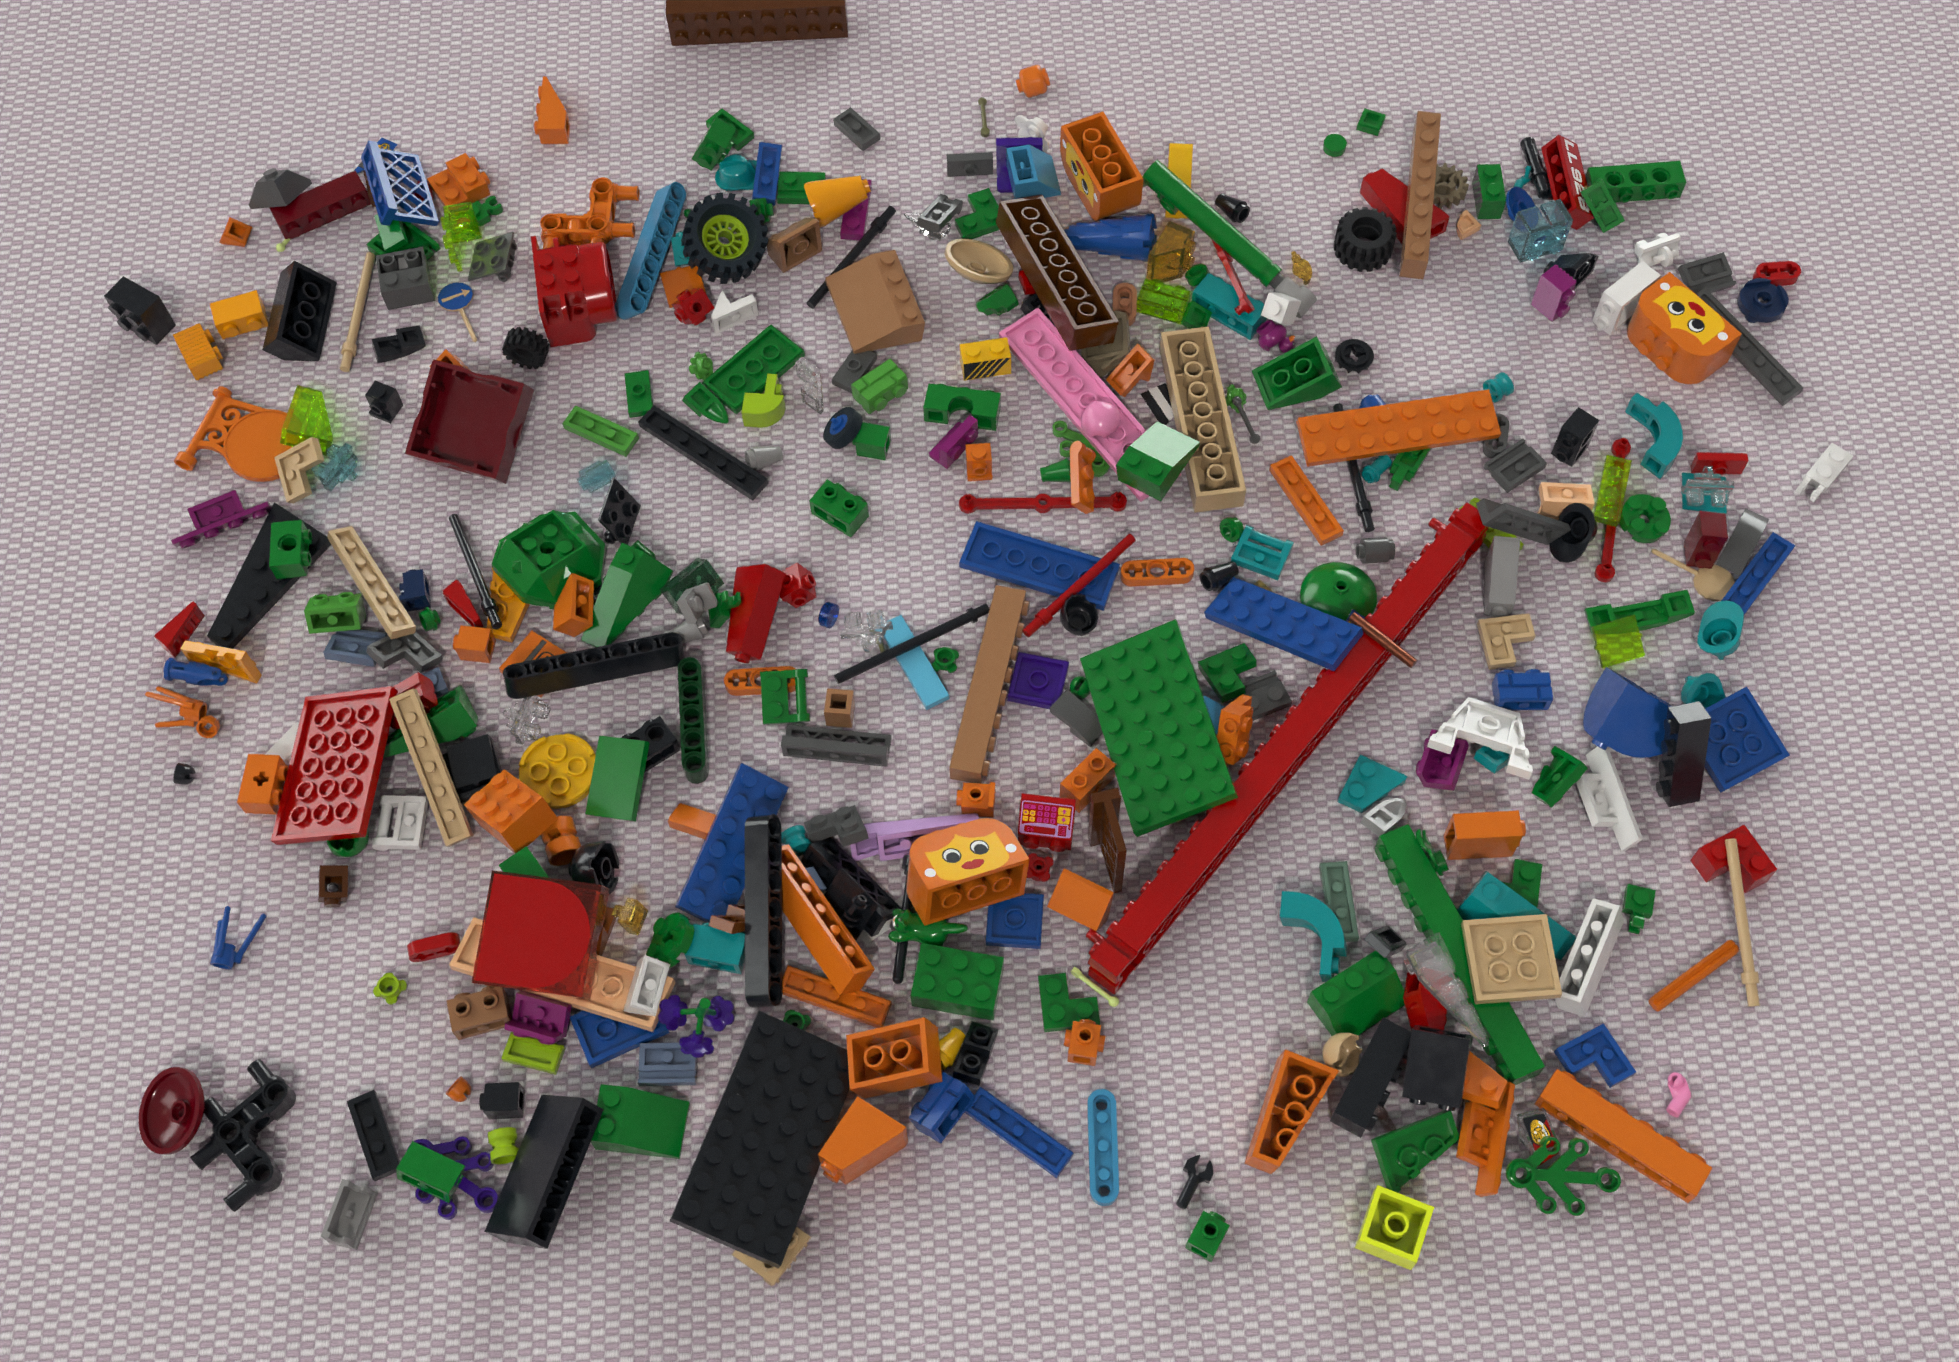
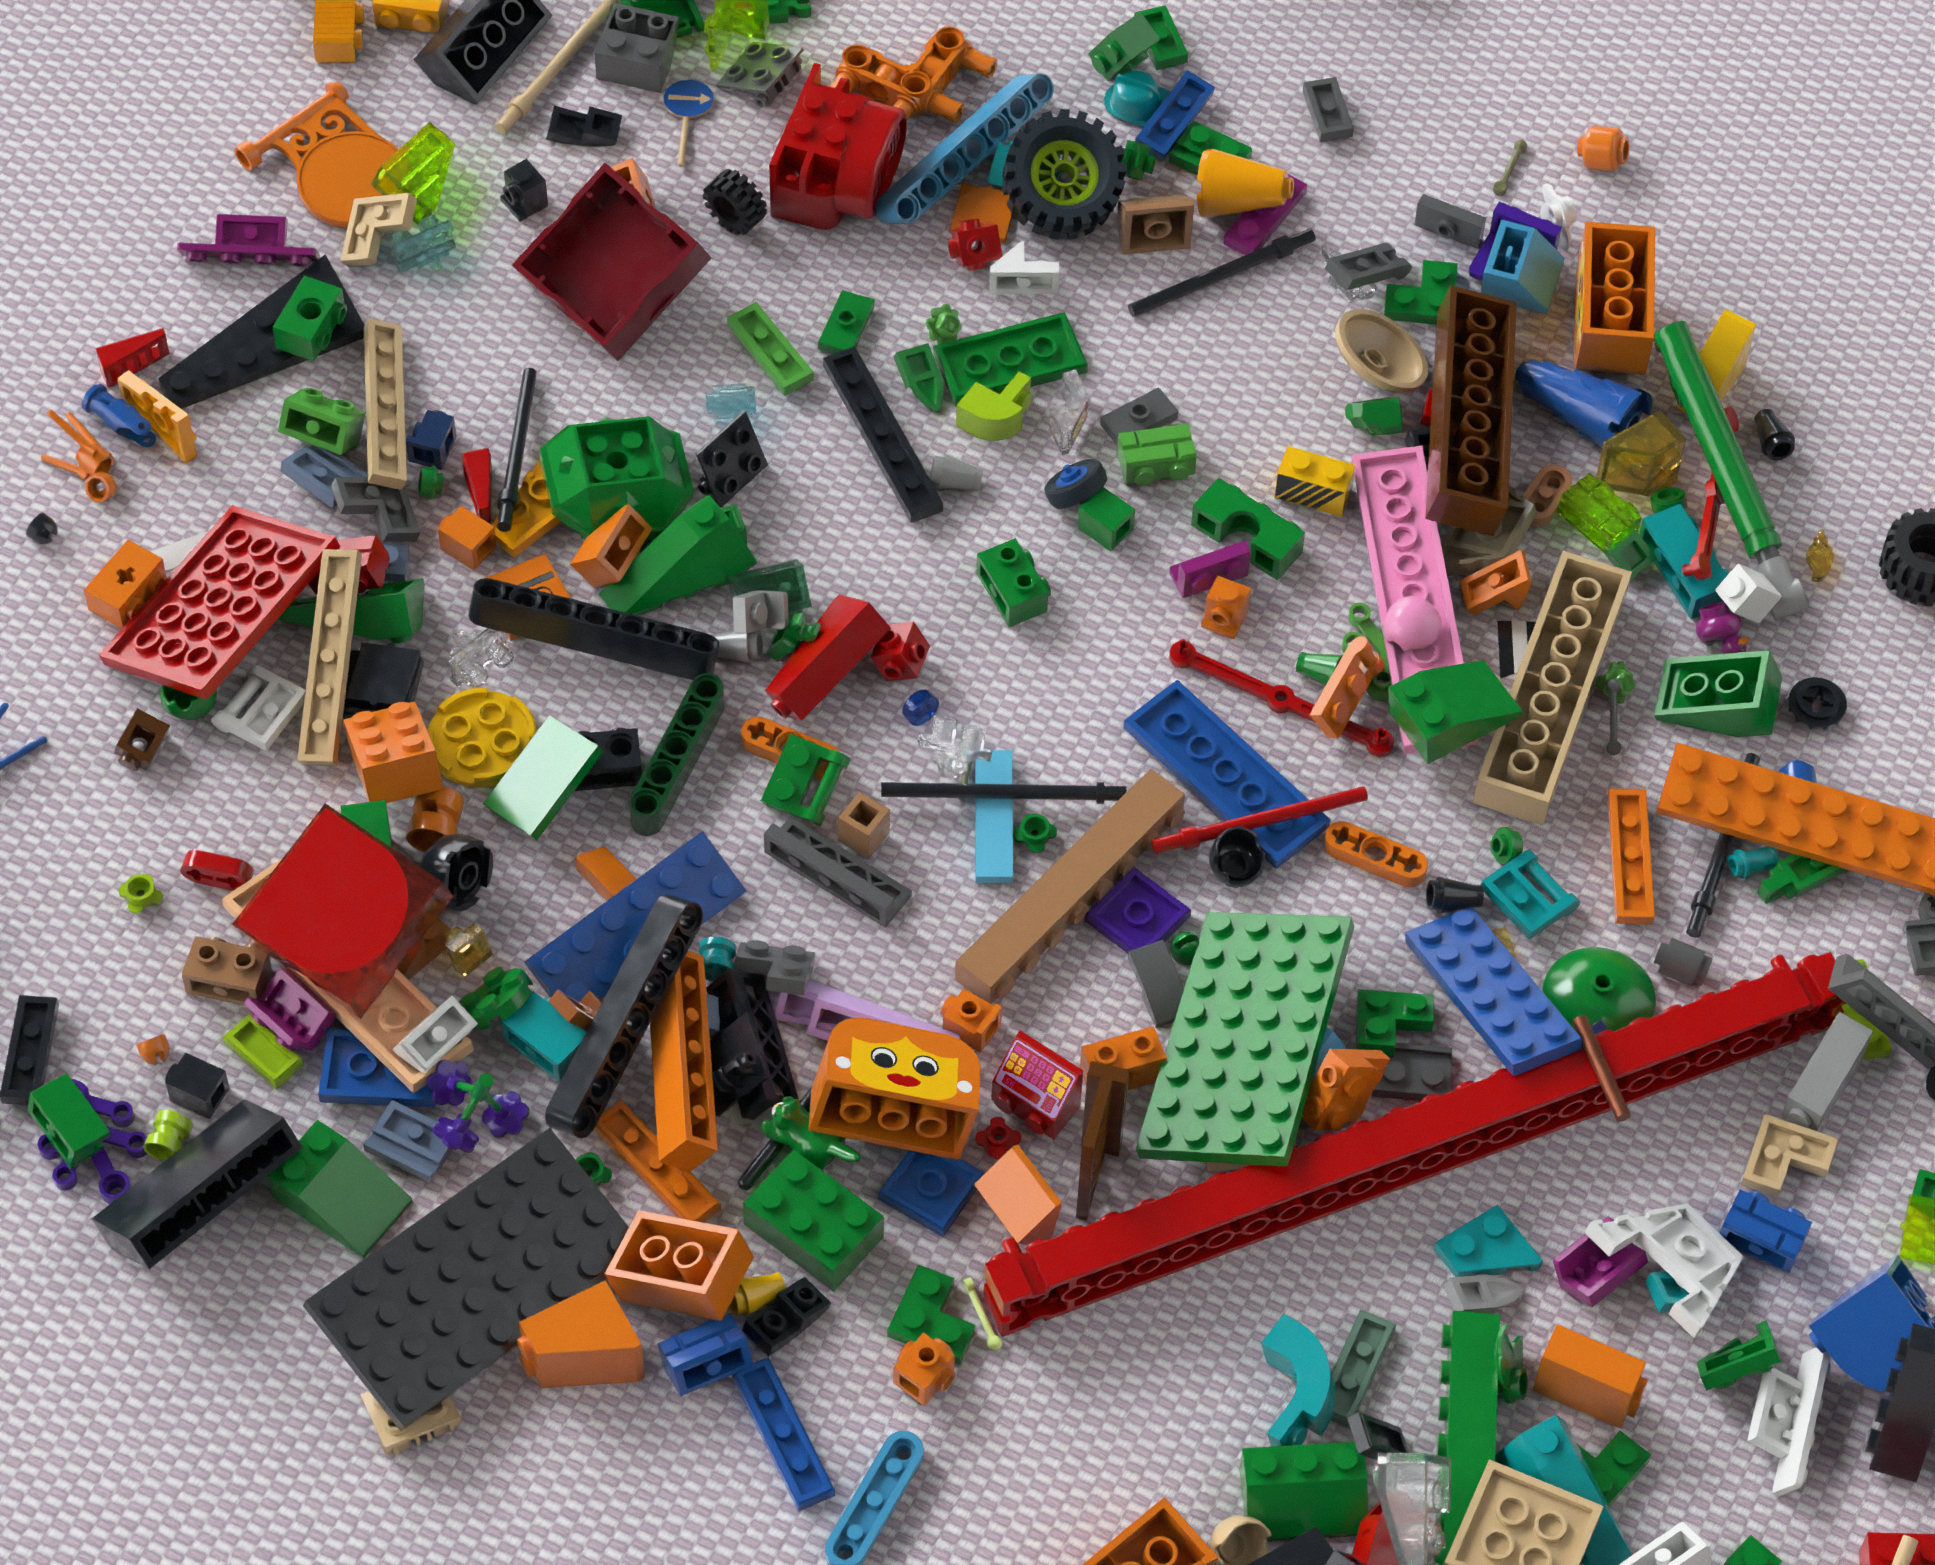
camera: 25 degrees right, 5 degrees down
medium nougat slope [825,250,925,354] -> none

